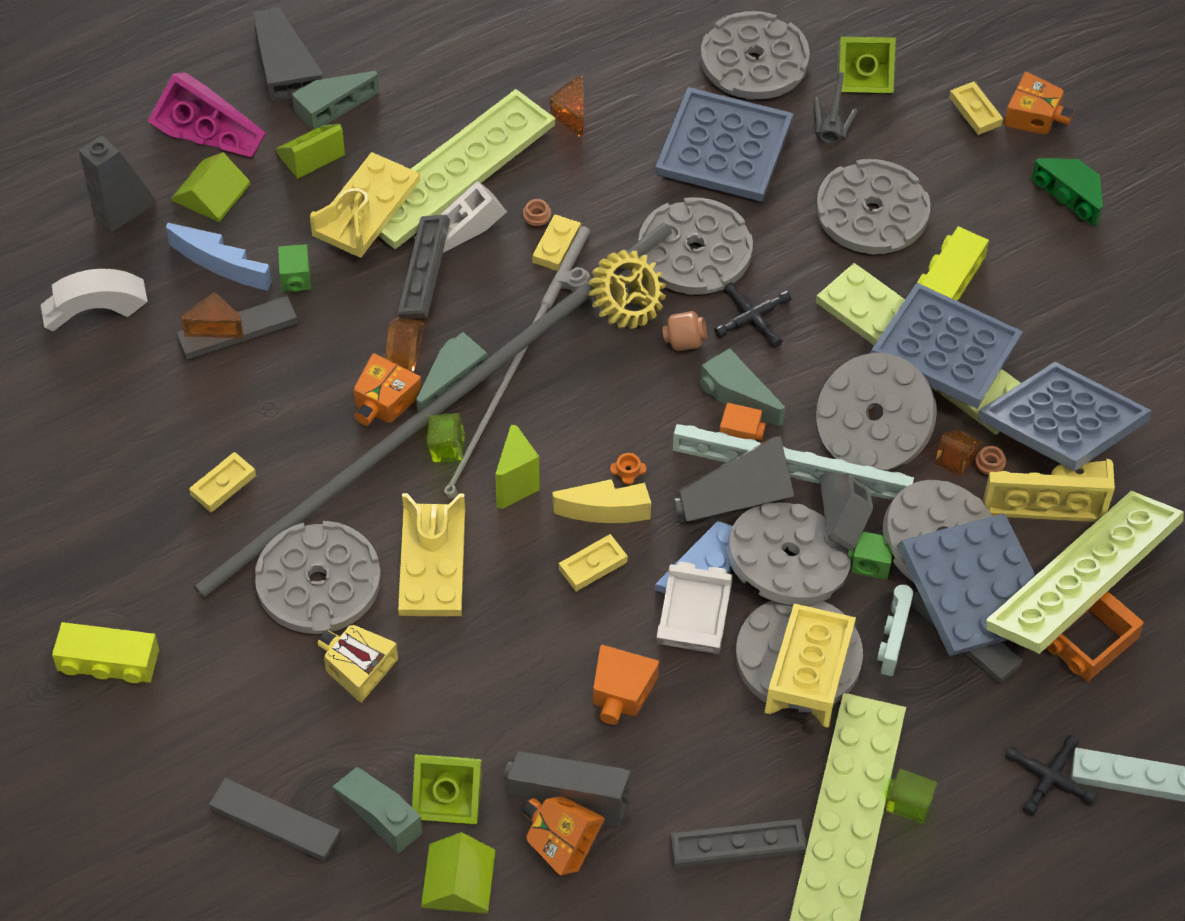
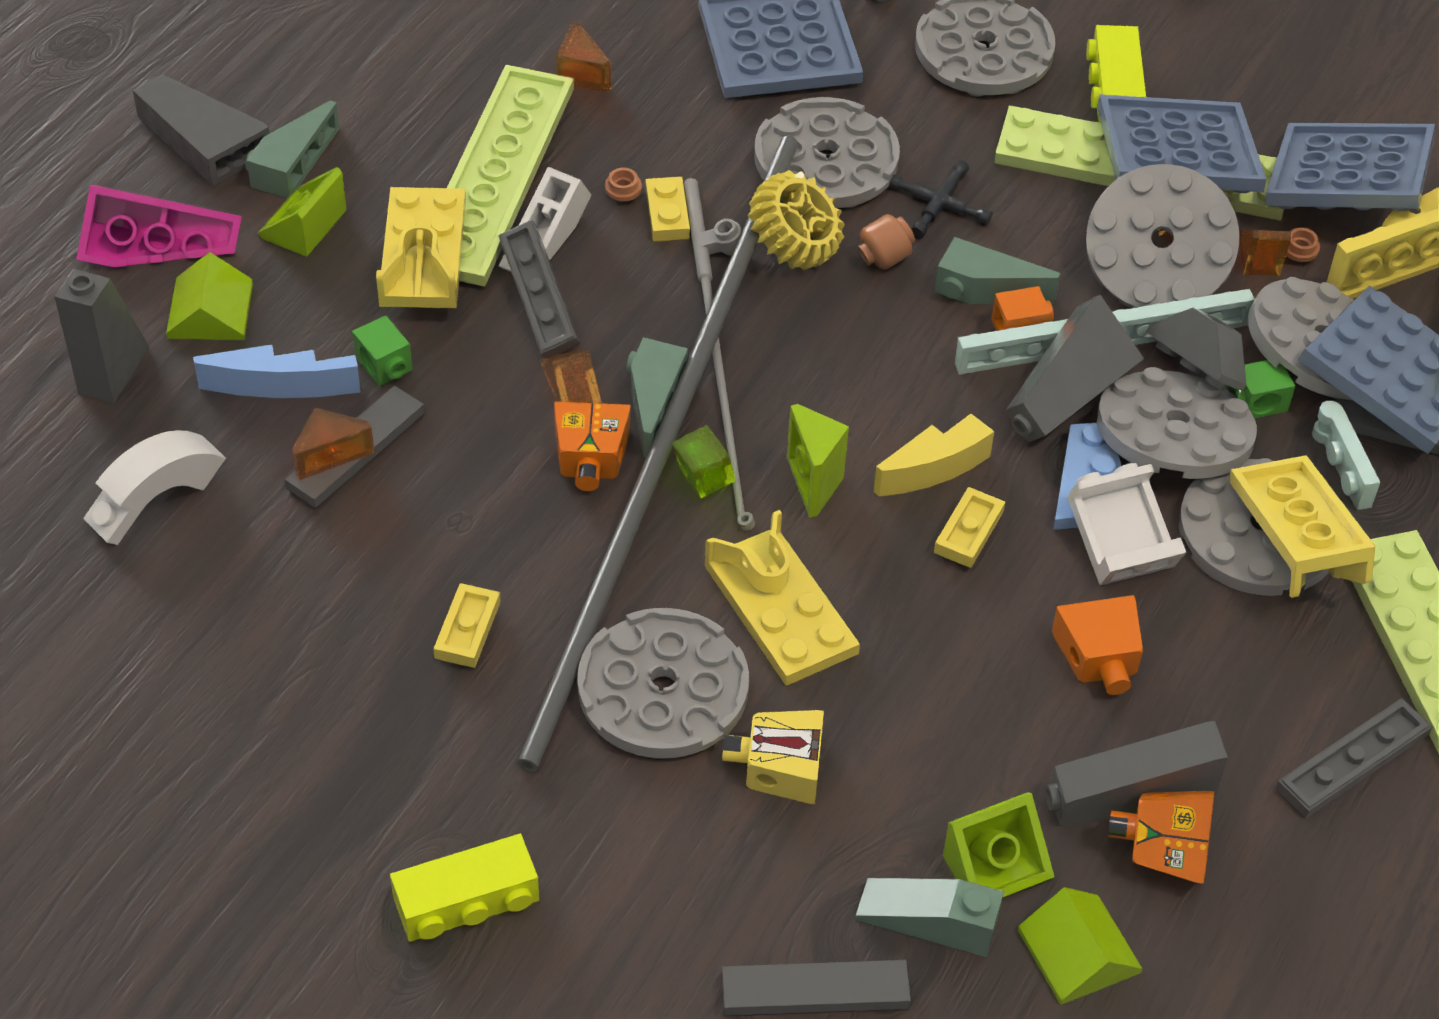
camera: 30 degrees left, 5 degrees down
orange plate [610,453,646,485] -> none

